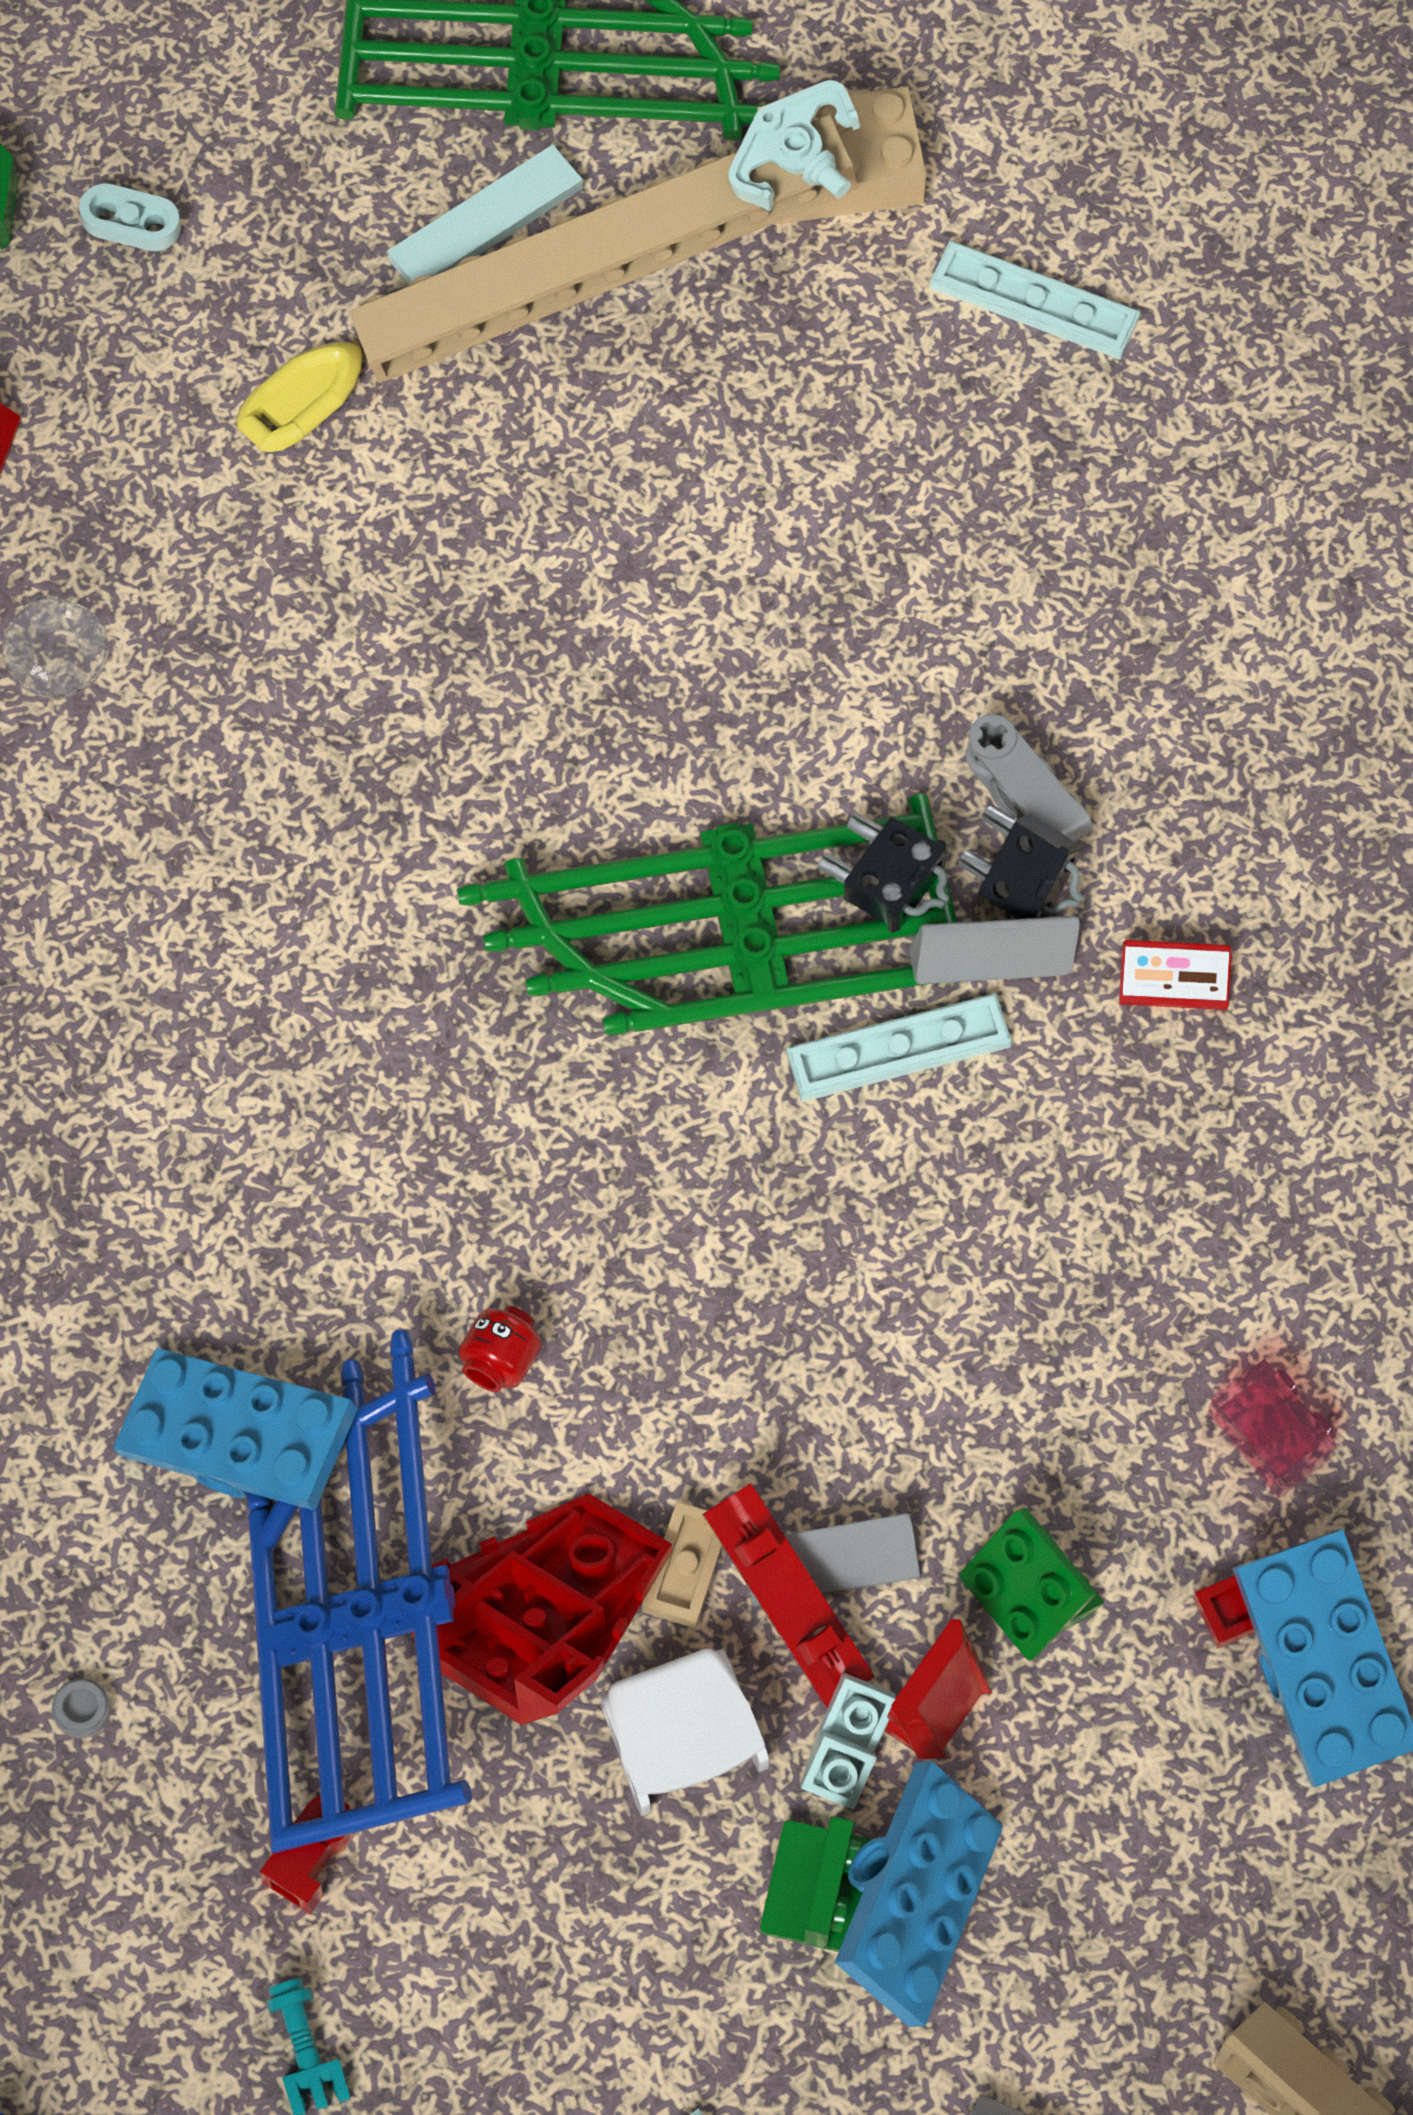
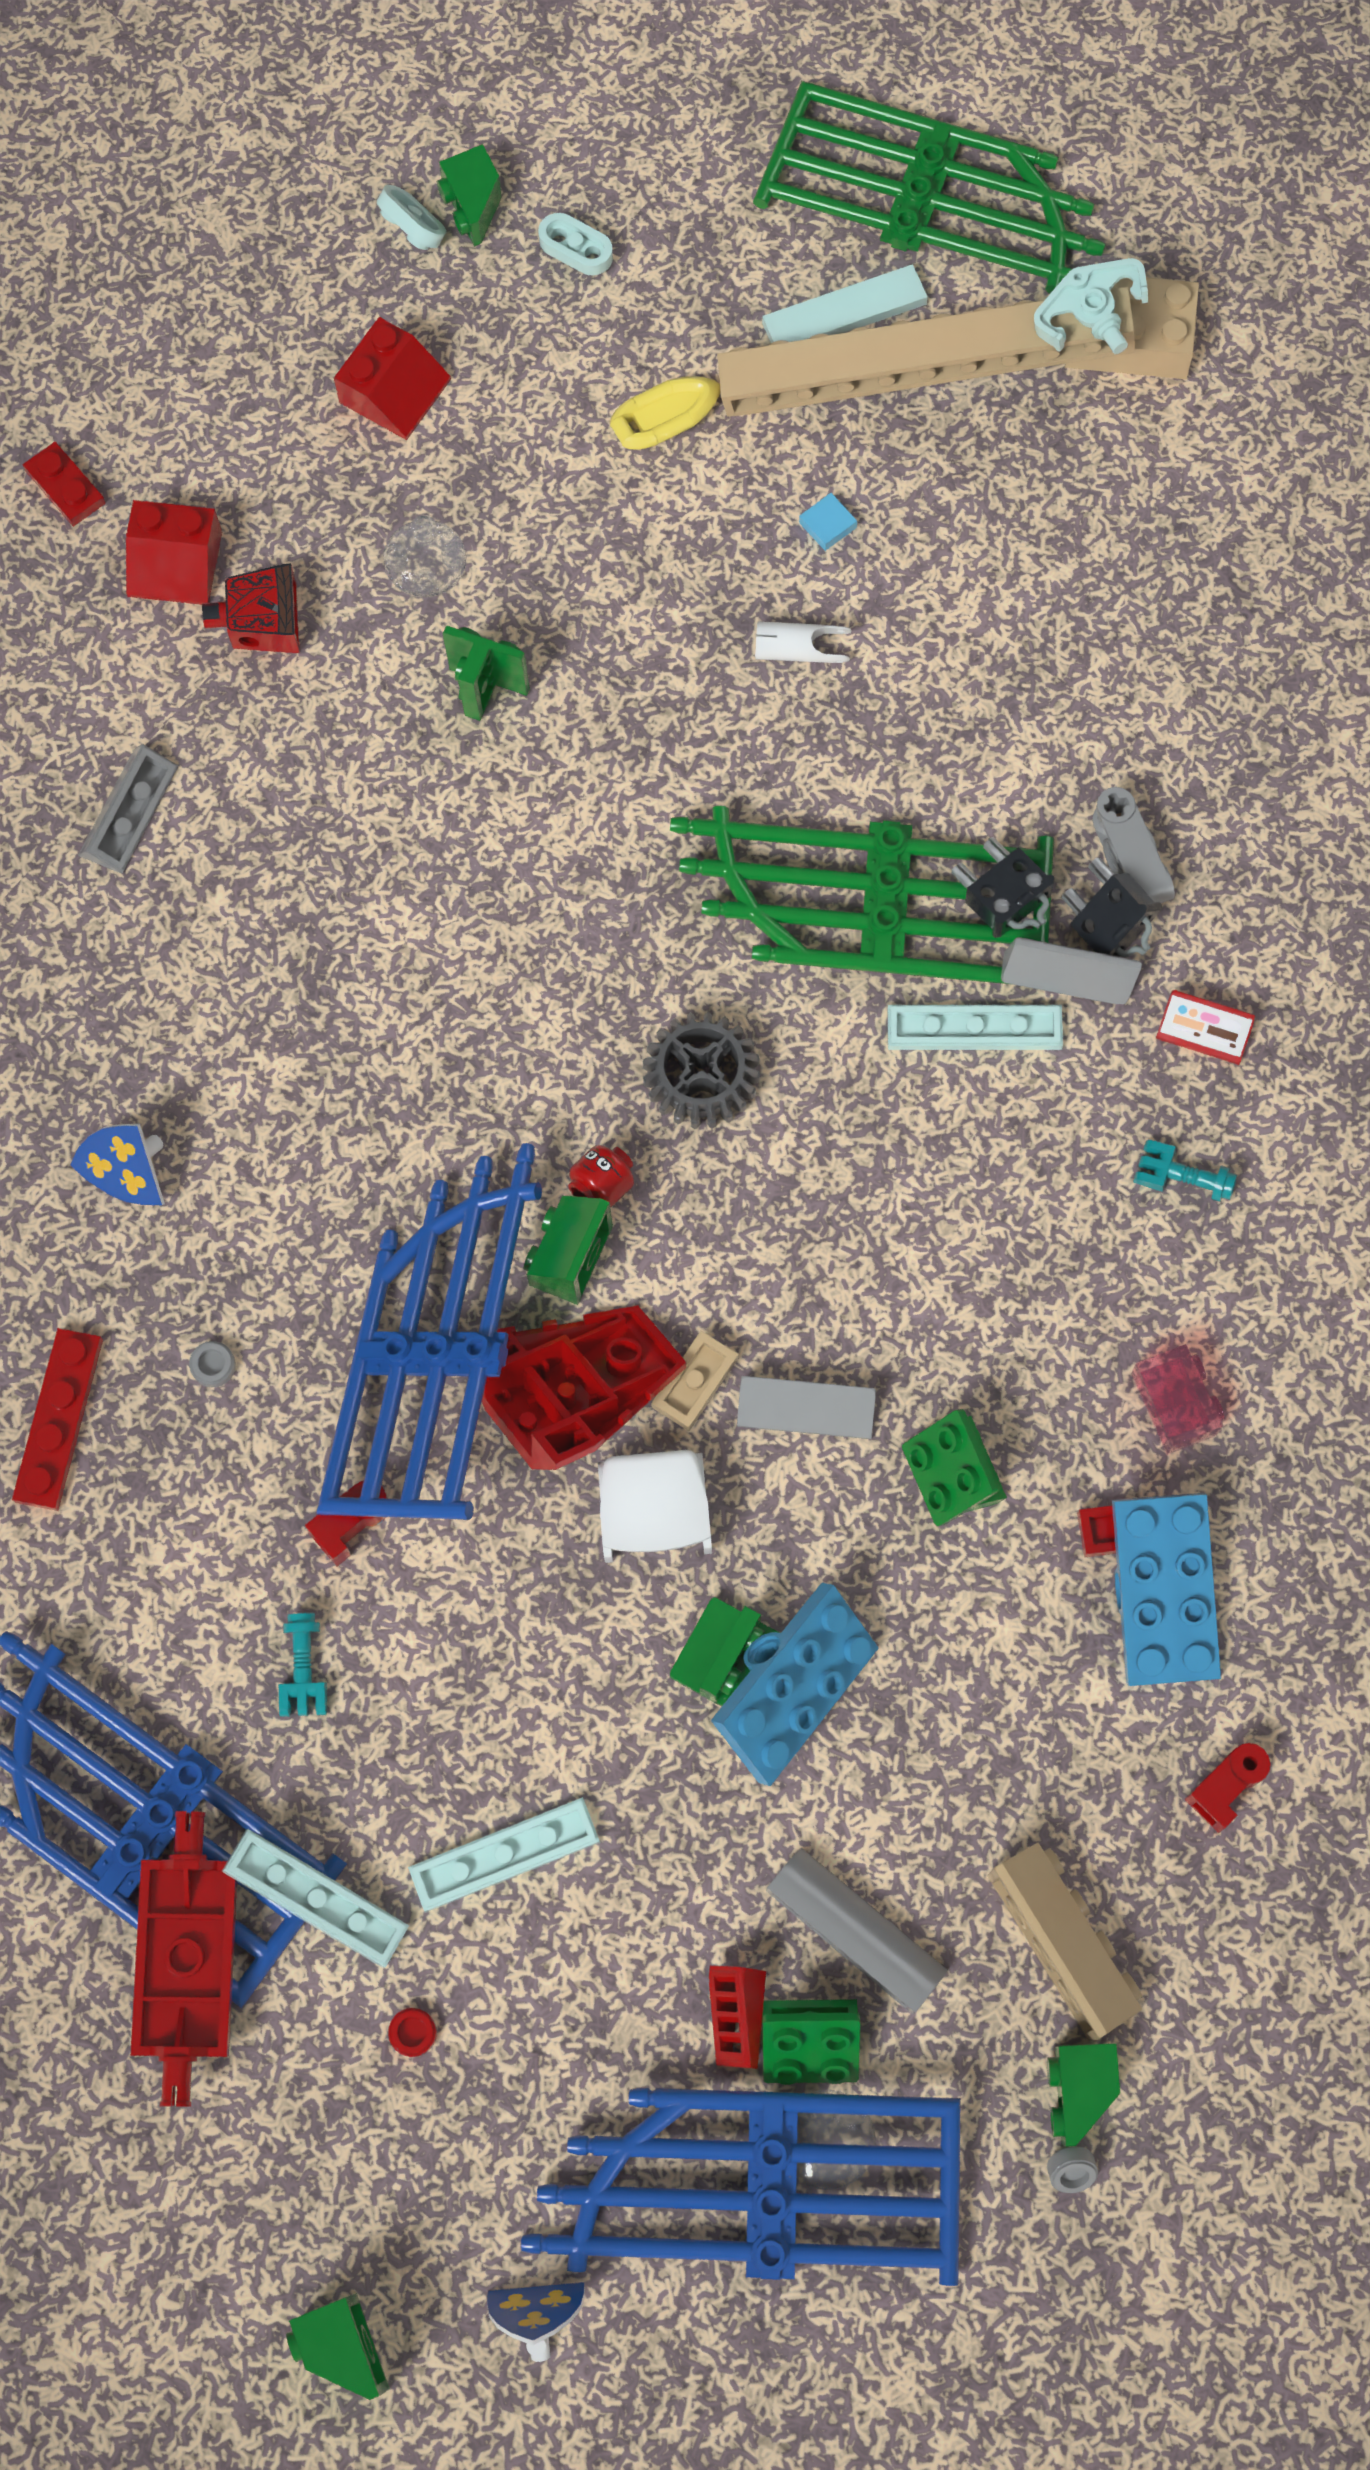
camera: 20 degrees right, 5 degrees up
dark azure plate [113,1348,358,1511] -> none
red hinge [702,1483,875,1708] -> none
light aqua slope [800,1672,896,1810] -> none
red slope [885,1619,992,1759] -> none
light aqua tile [930,240,1141,360] -> none
none -> green bracket [442,626,530,721]
none -> green slope [523,1195,613,1305]
none -> flat silver gear [643,1012,760,1129]
none -> white piece [755,621,851,663]
none -> medium azure tile [799,493,857,551]
none -> teal hinge [1133,1140,1237,1202]

